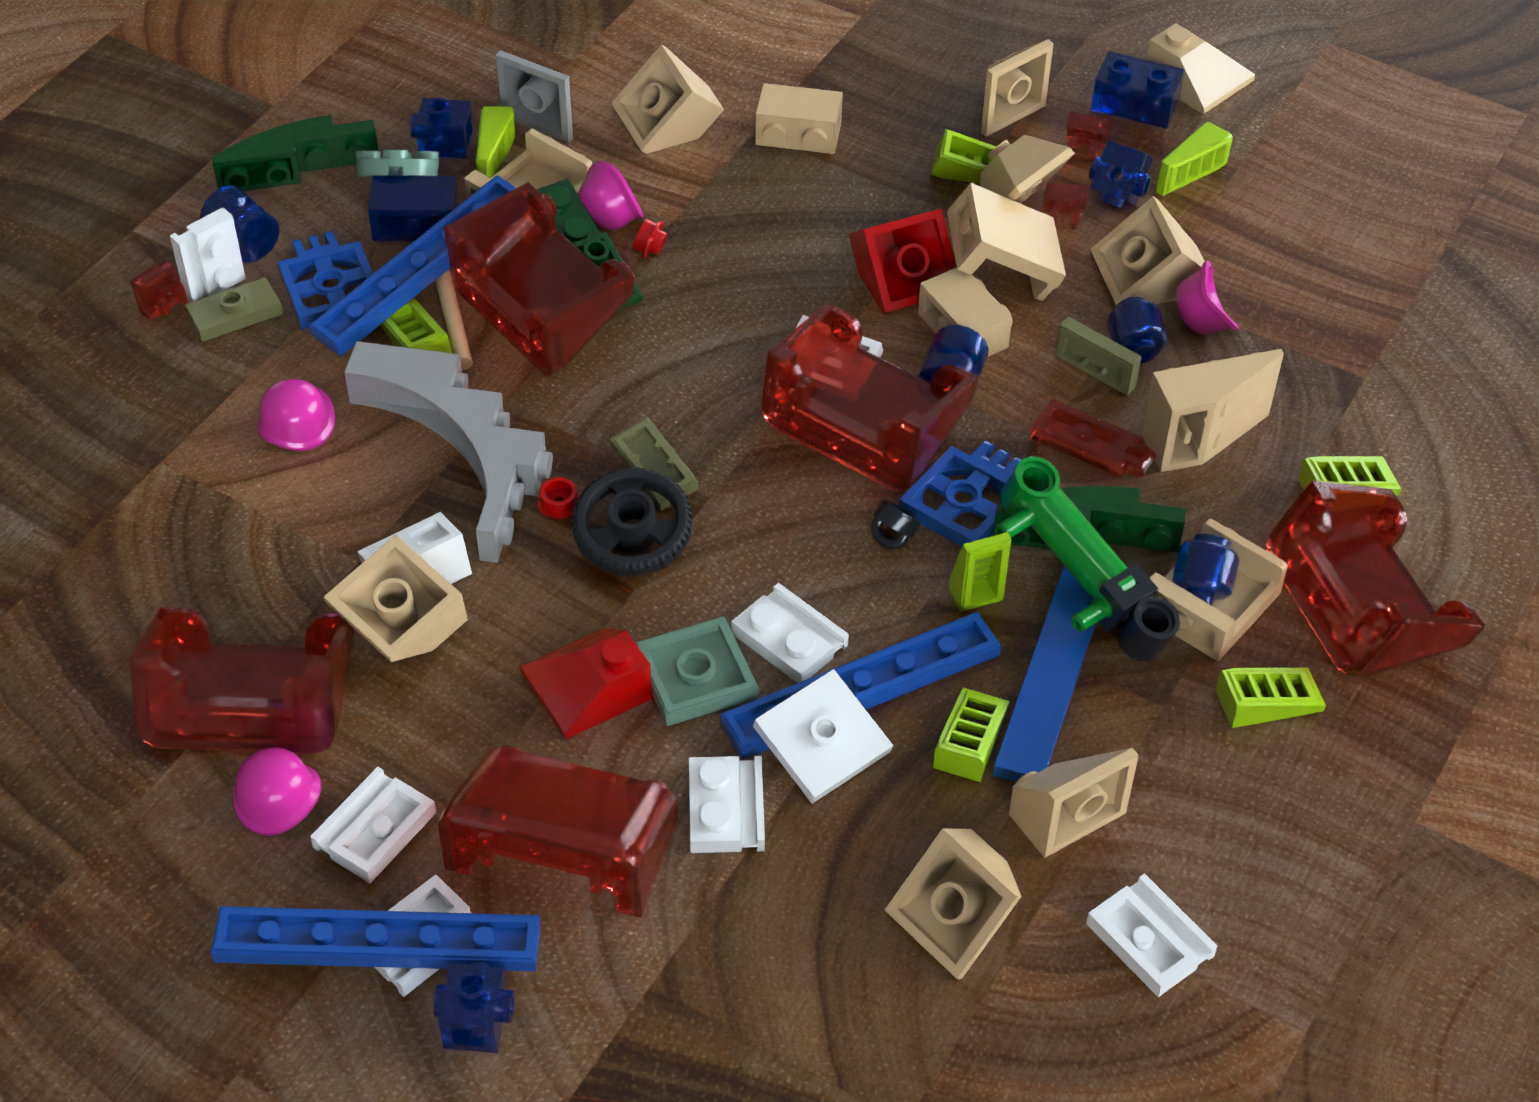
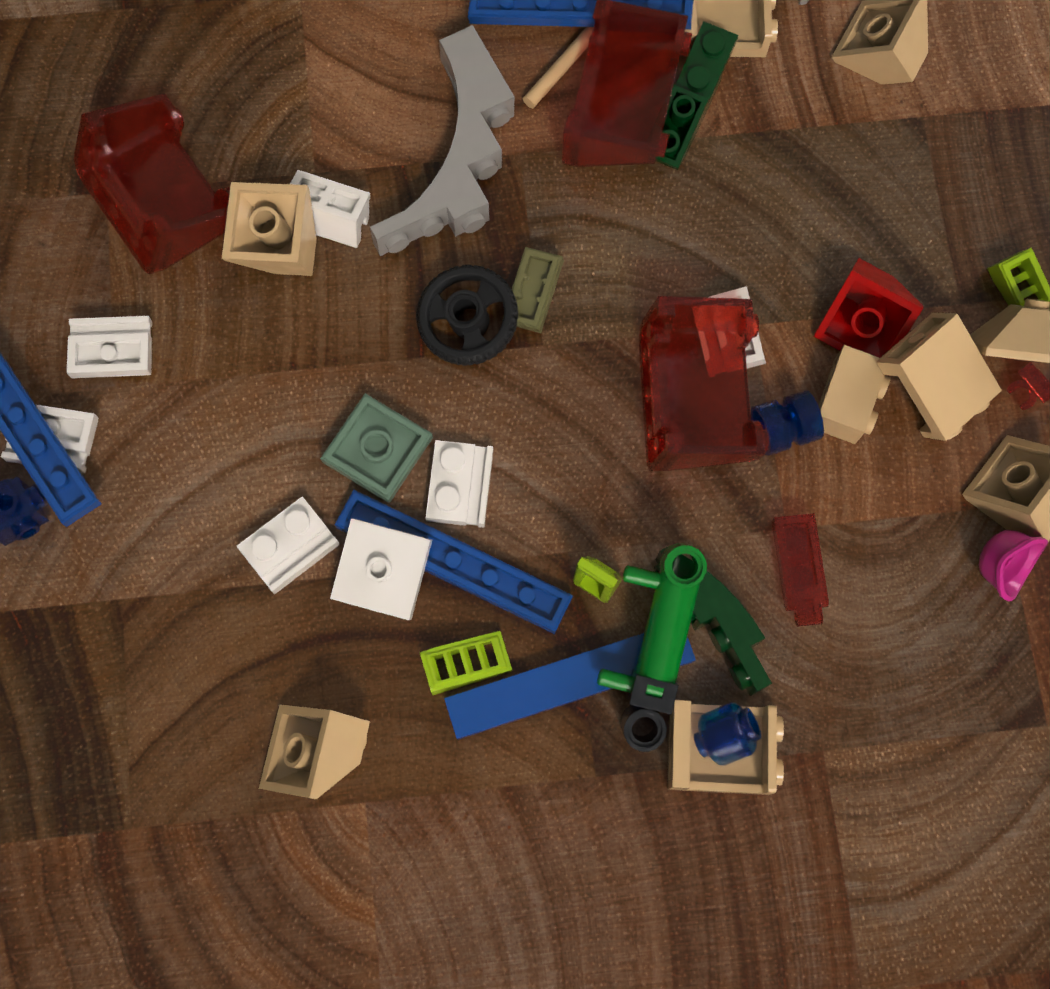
camera: 50 degrees right, 25 degrees up
dark pink helmet [233,747,322,836] -> none
dark pink helmet [257,378,336,451] -> none
lime slope [381,299,453,353] -> none
clear red windscreen [438,745,678,918] -> none
red slope [520,627,652,740] -> none
red plate [537,477,580,520] -> none
dark pink helmet [578,161,644,230] -> none
red plate [632,218,668,259] -> none
tan brick [756,83,843,154] -> none
black tile [871,499,921,550] -> none
blue piece [899,441,1021,547] -> none
tan slope [1009,748,1139,858] -> none
olive plate [1055,316,1141,395] -> none
white plate [1086,873,1217,997] -> none
clear blue head [1107,297,1168,364] -> none
tan slope [1142,349,1284,473] -> none
lime slope [1215,667,1326,728] -> none
clear red windscreen [1267,480,1486,677] -> none
lime slope [1298,456,1402,512] -> none

